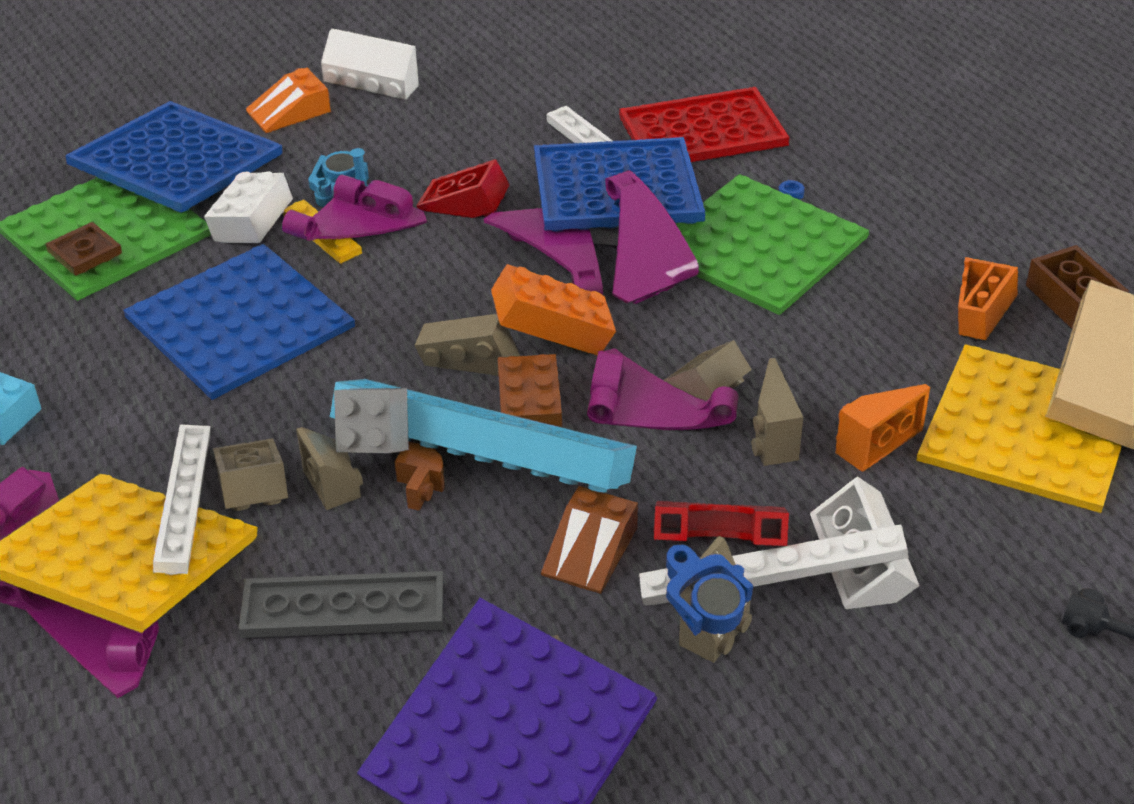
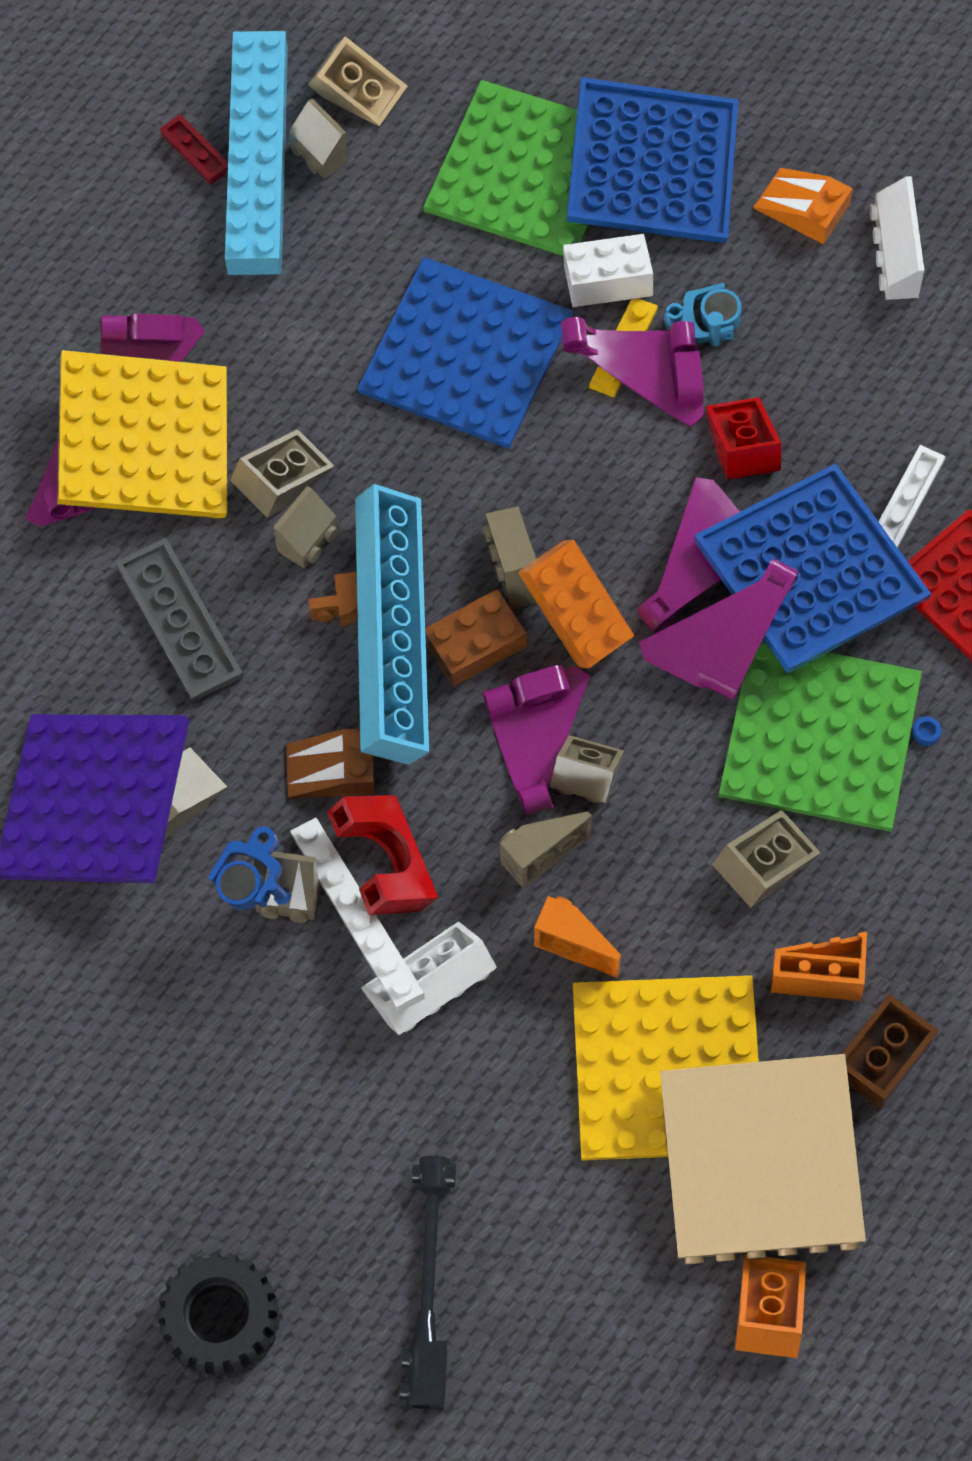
camera: 65 degrees right, 25 degrees up
reddish brown plate [46,222,122,276] -> none
white plate [153,425,210,575] -> none
light grey brick [334,388,409,453] -> none
none -> dark tan slope [712,810,820,908]

